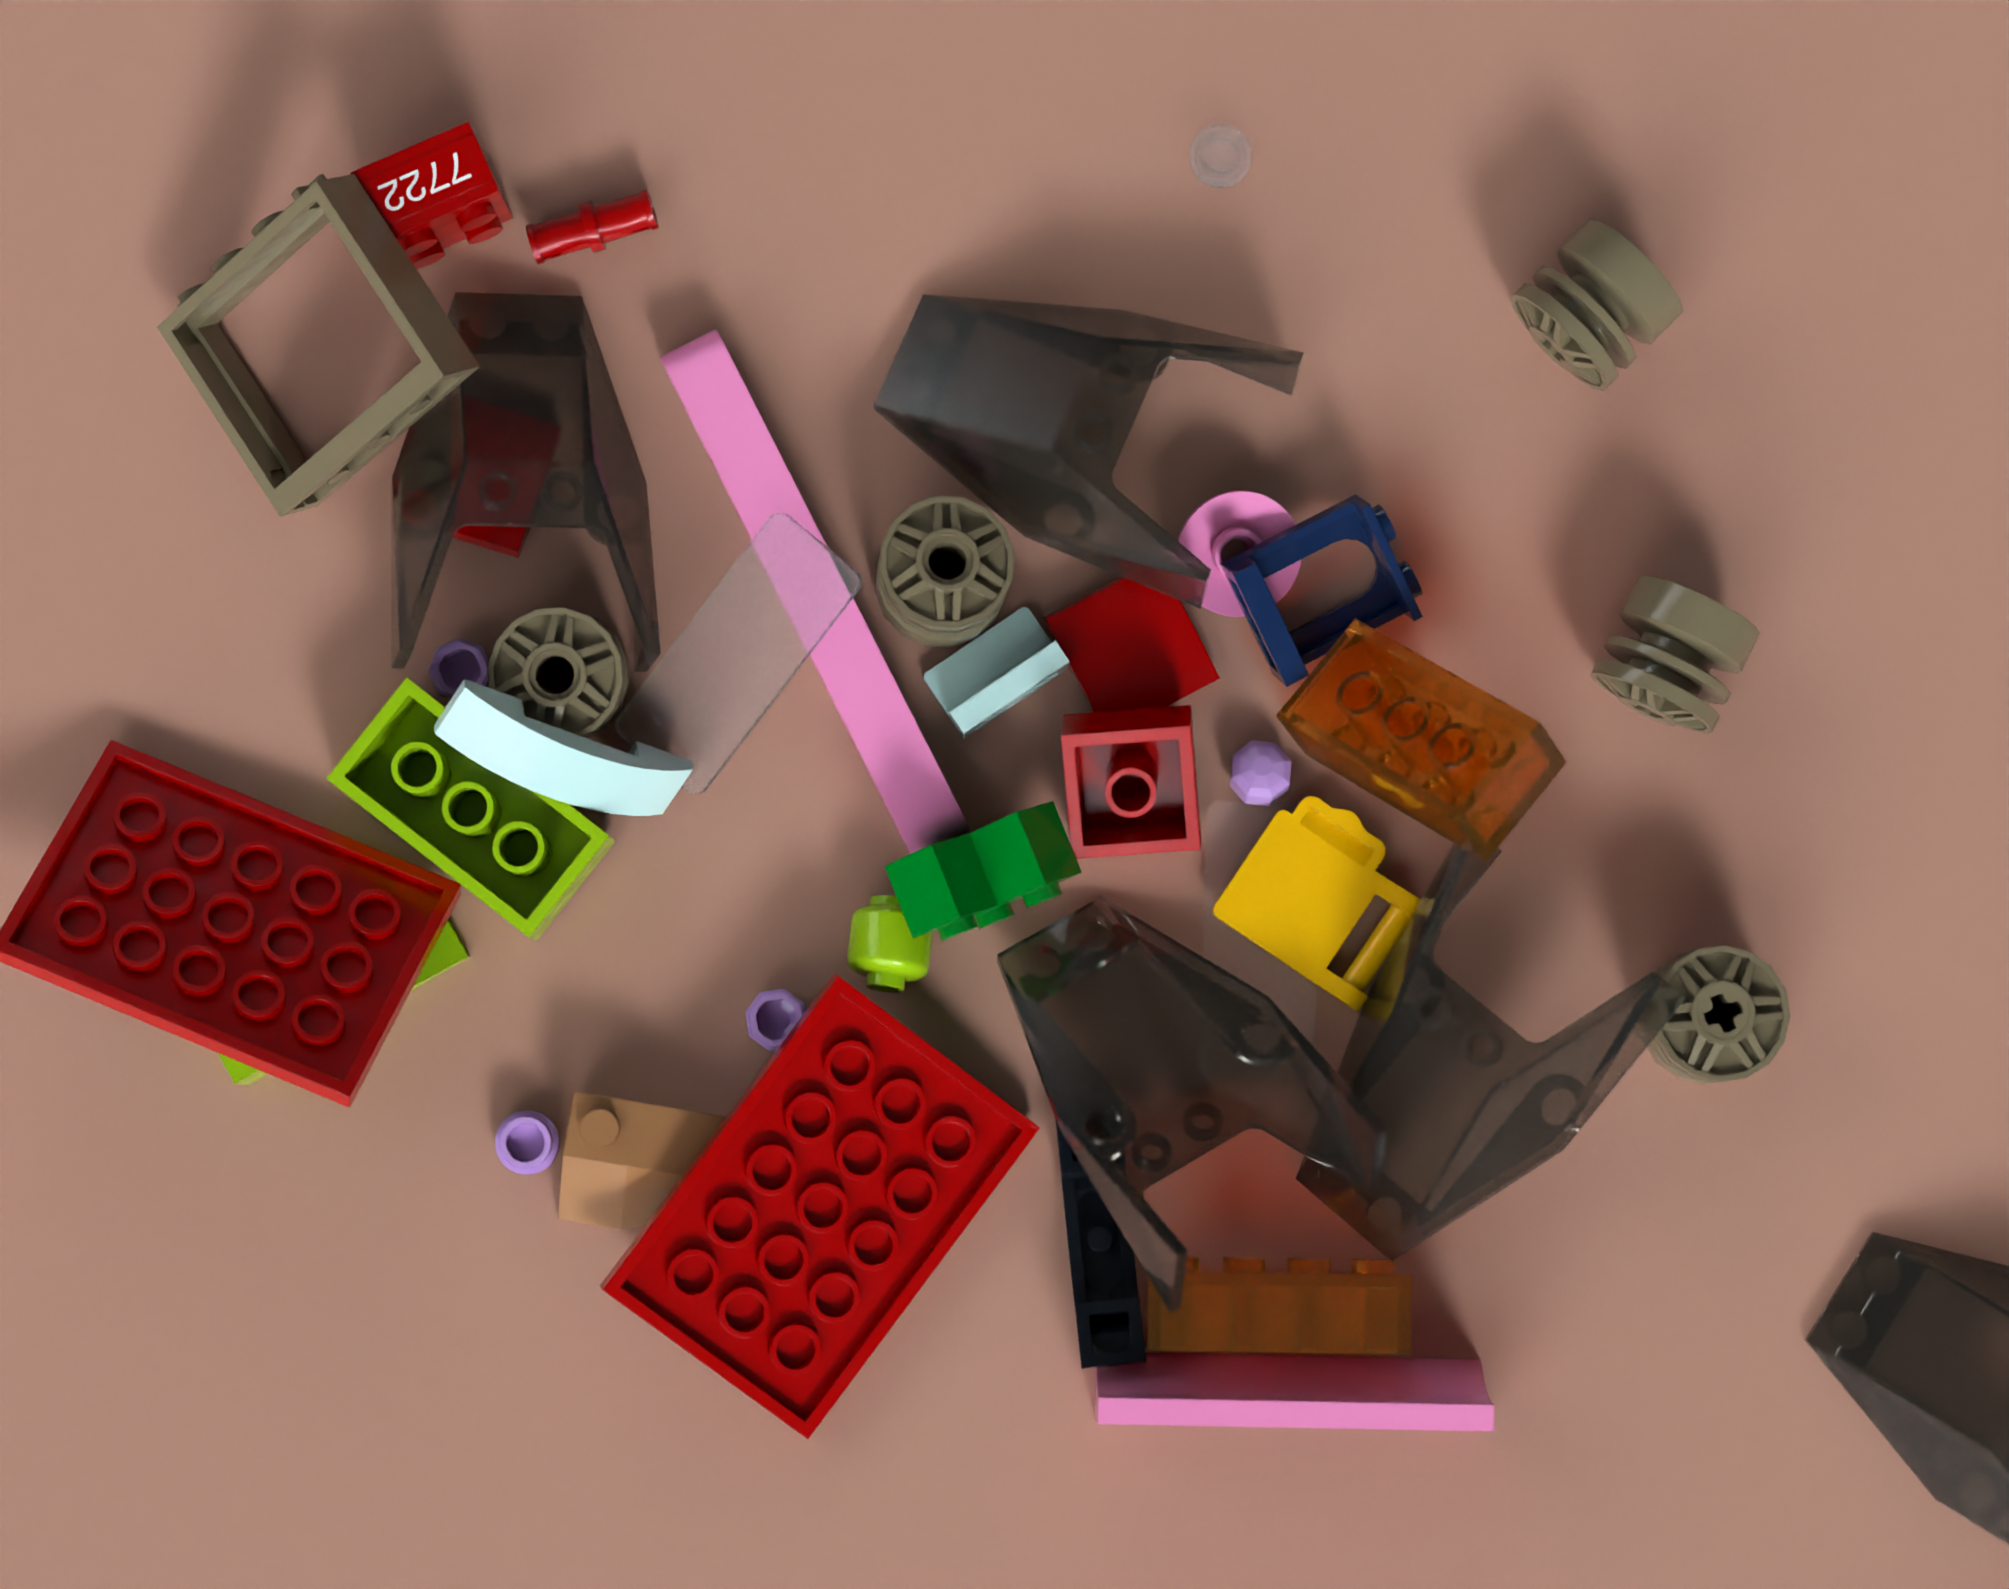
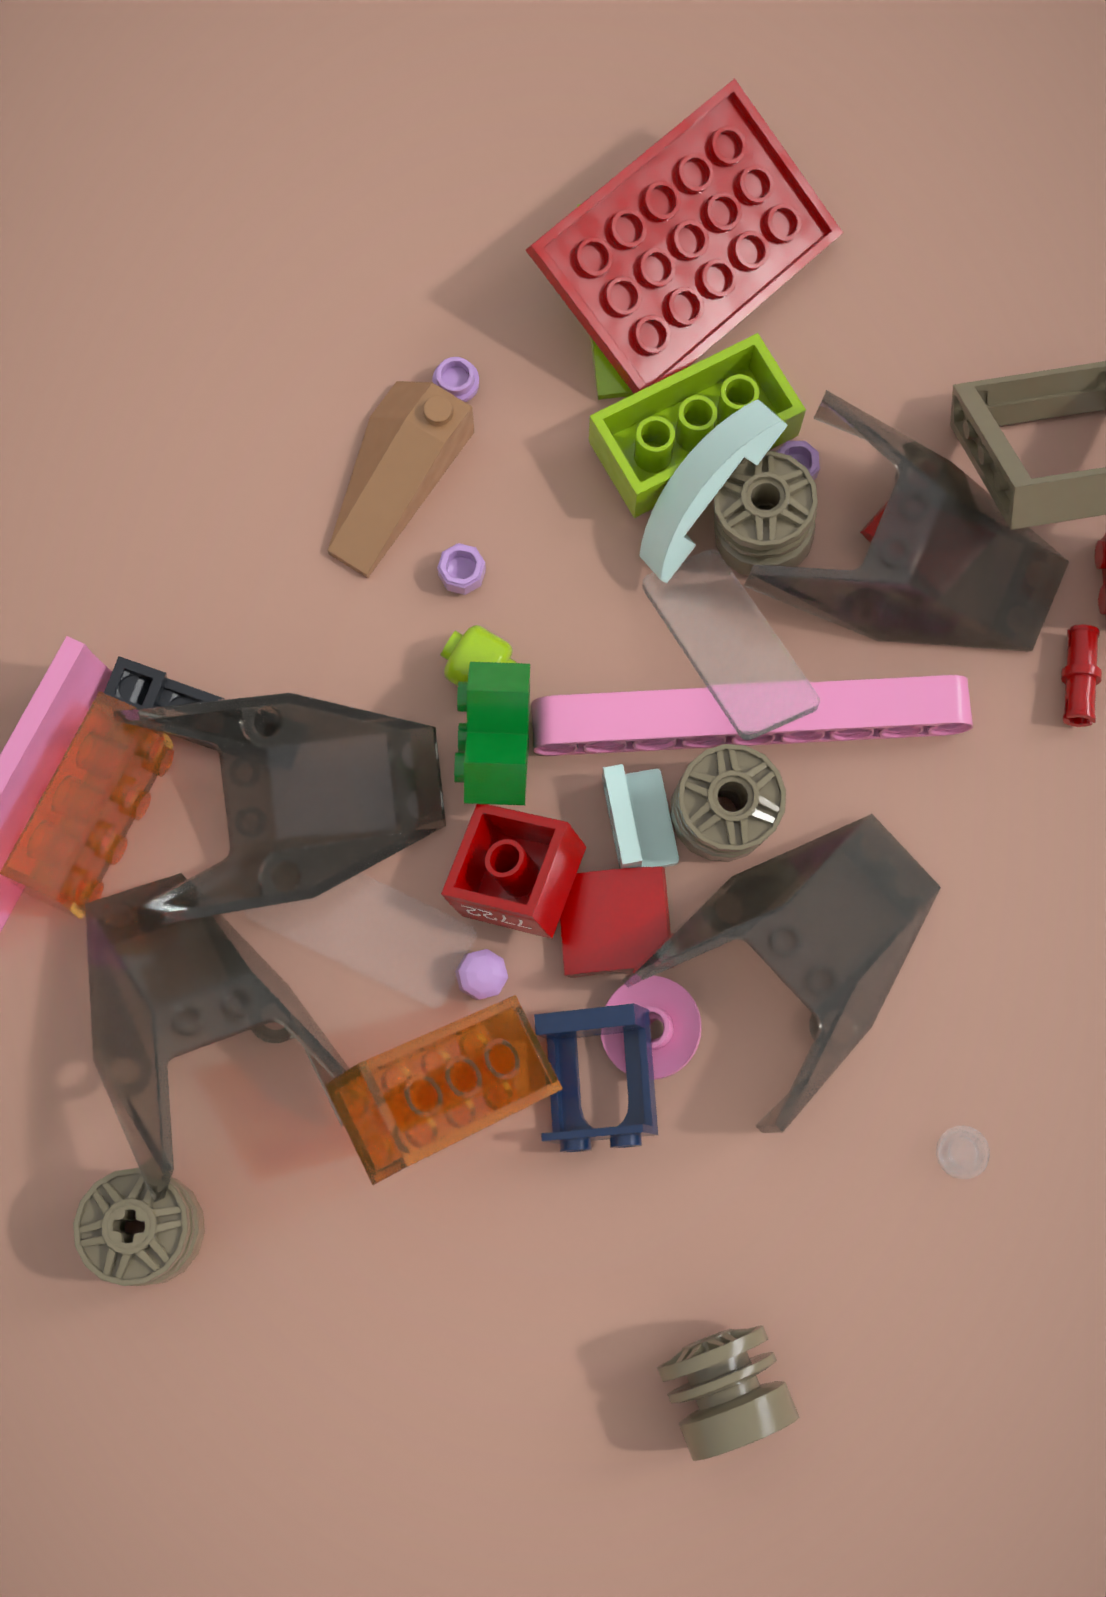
camera: 115 degrees right, 10 degrees down
red plate [600,973,1040,1439] -> none
yellow piece [1212,796,1428,1013] -> none
dark tan wheel [1590,575,1760,733] -> none

